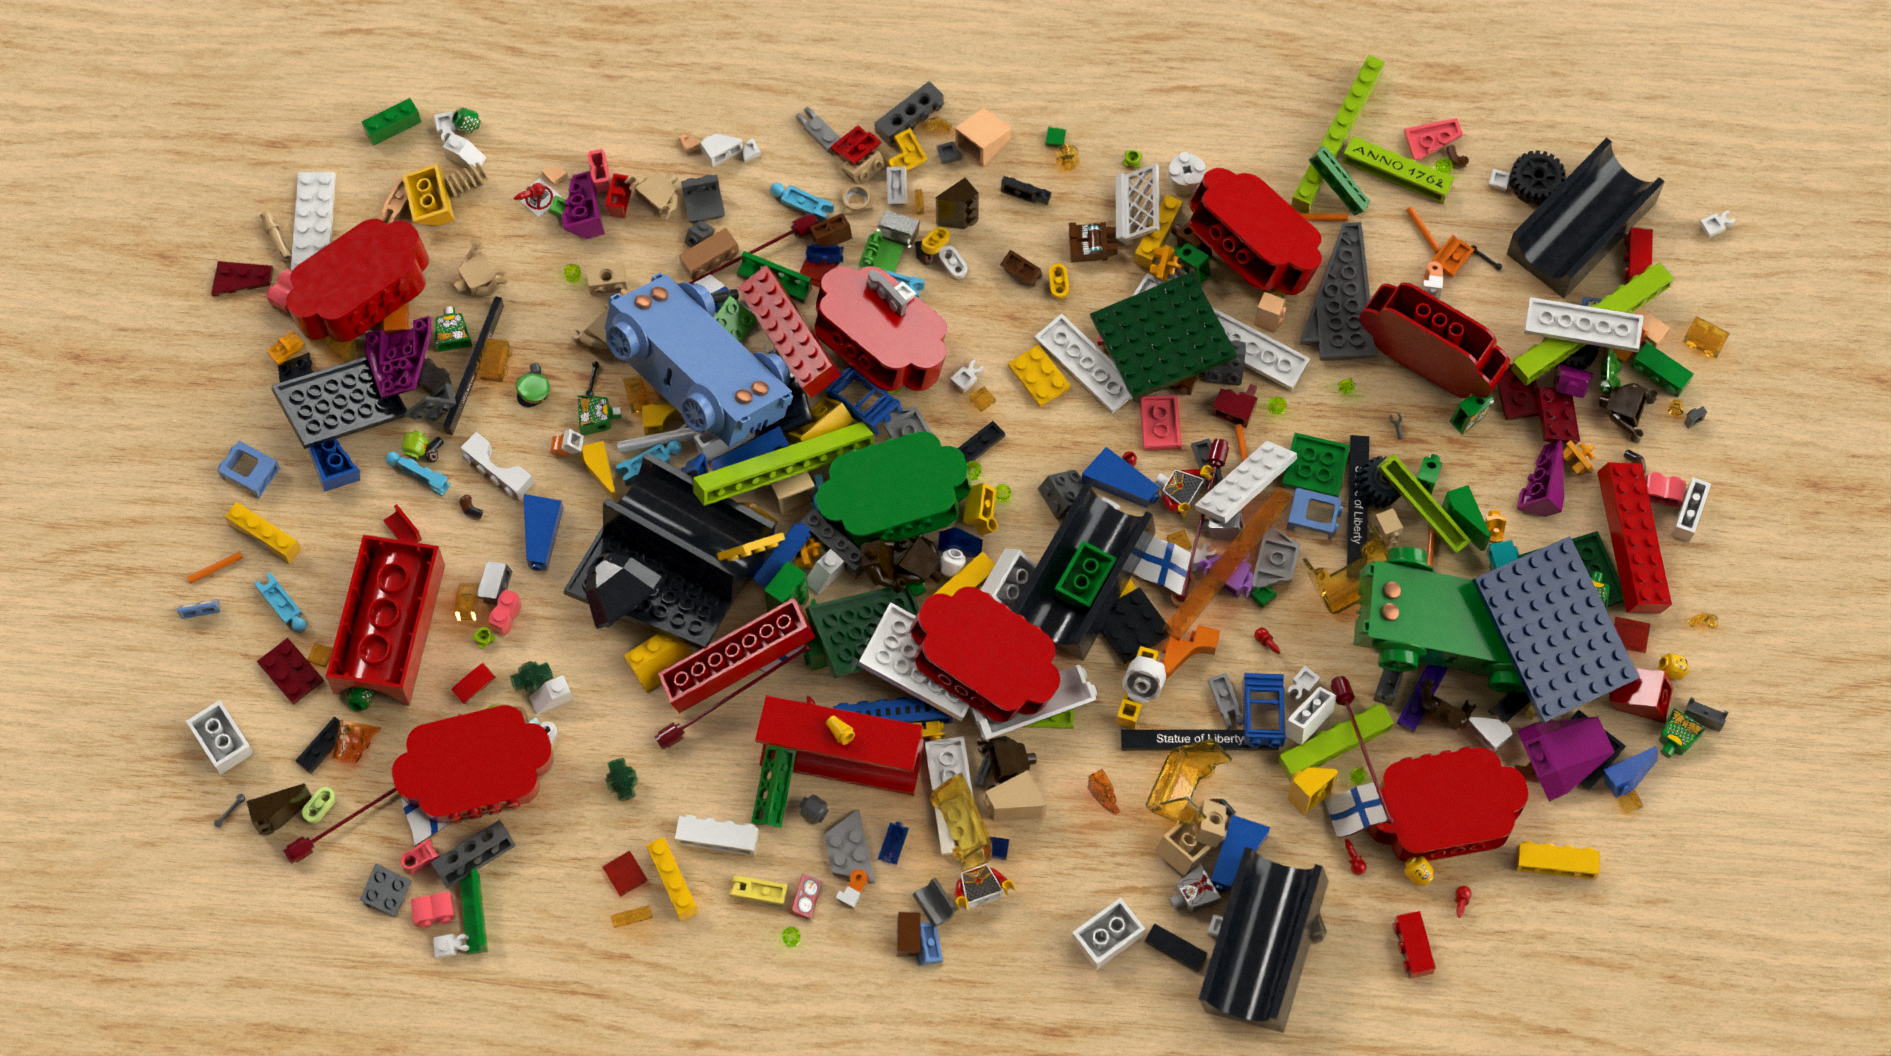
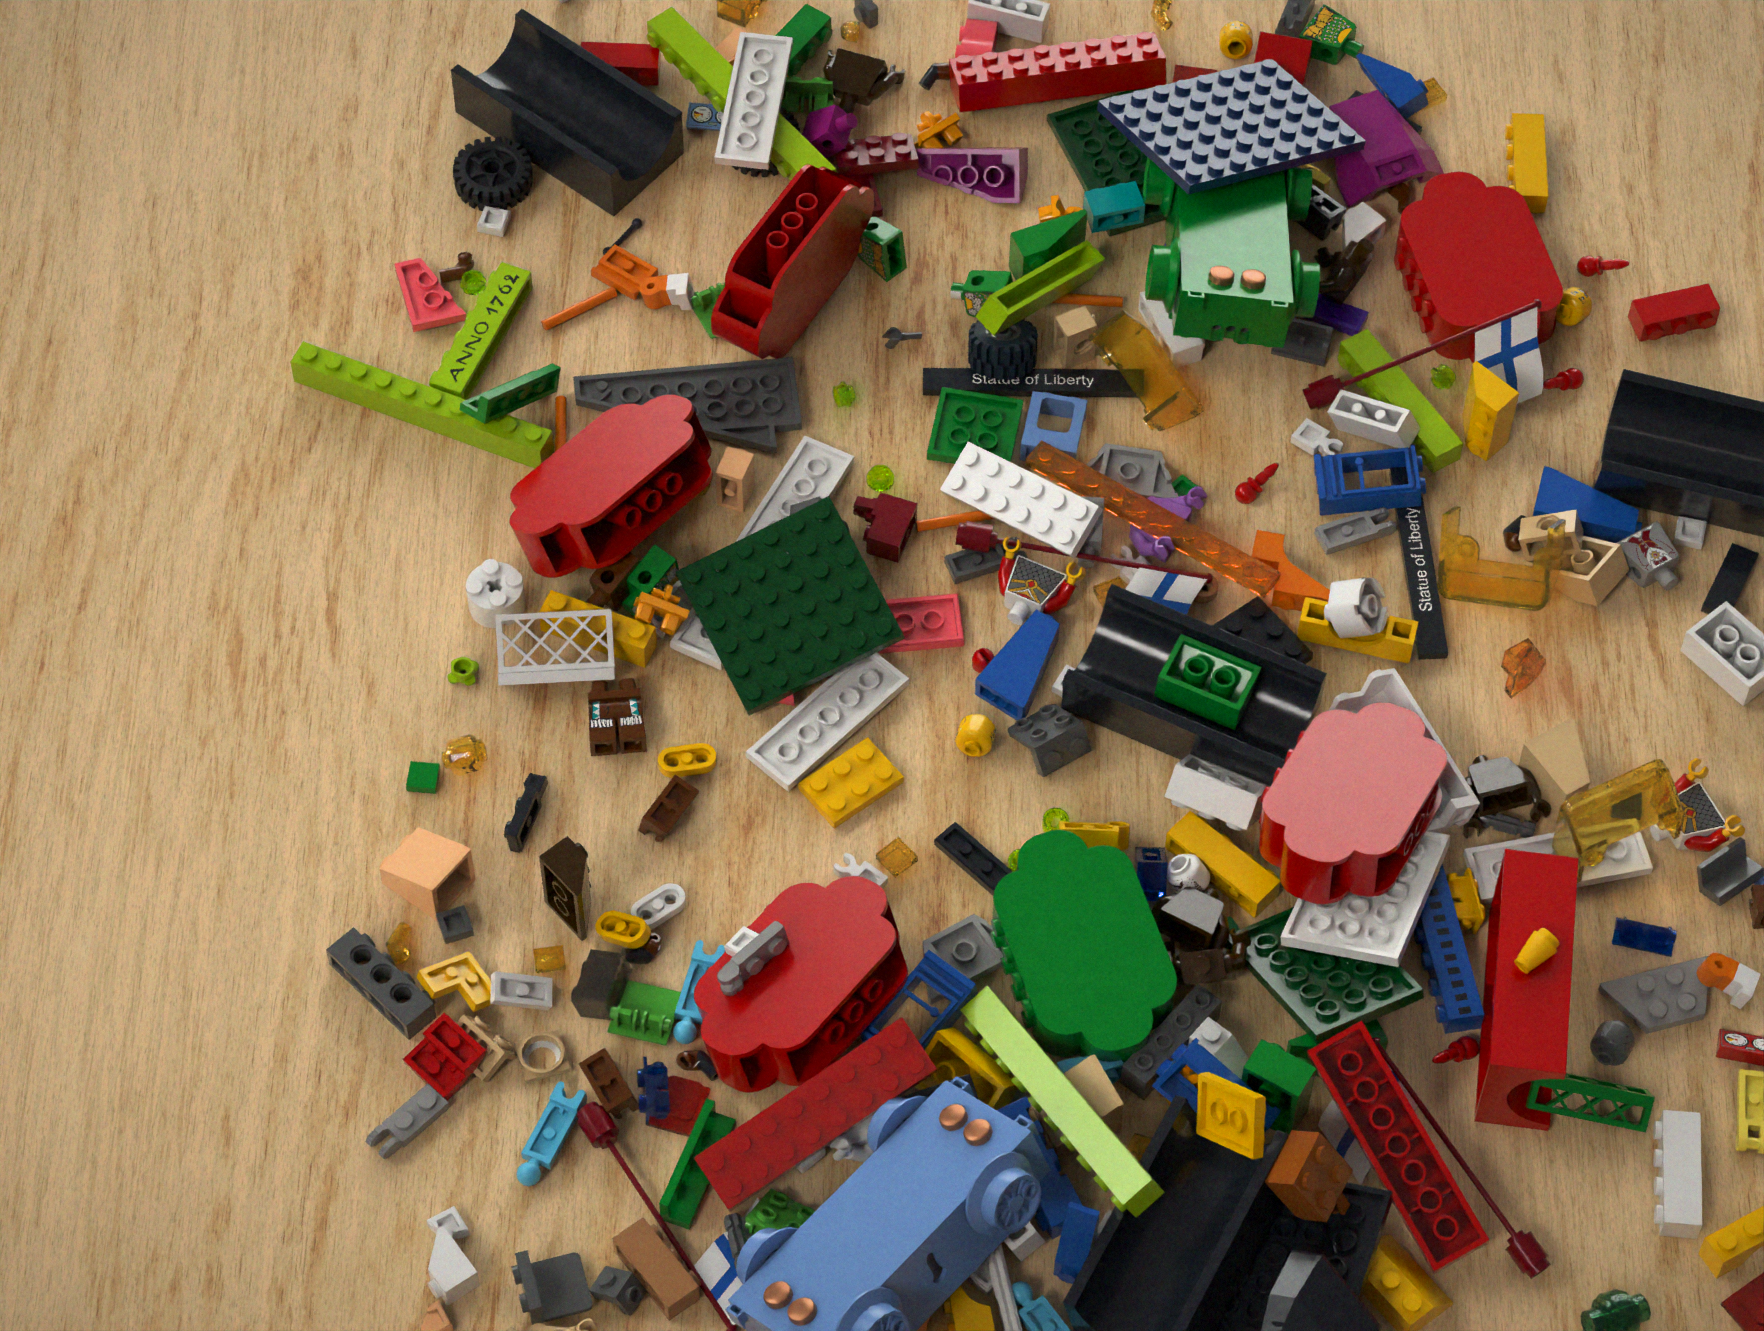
camera: 95 degrees left, 10 degrees down
none -> yellow head [955,714,996,757]
none -> dark orange hinge [1265,1130,1353,1222]

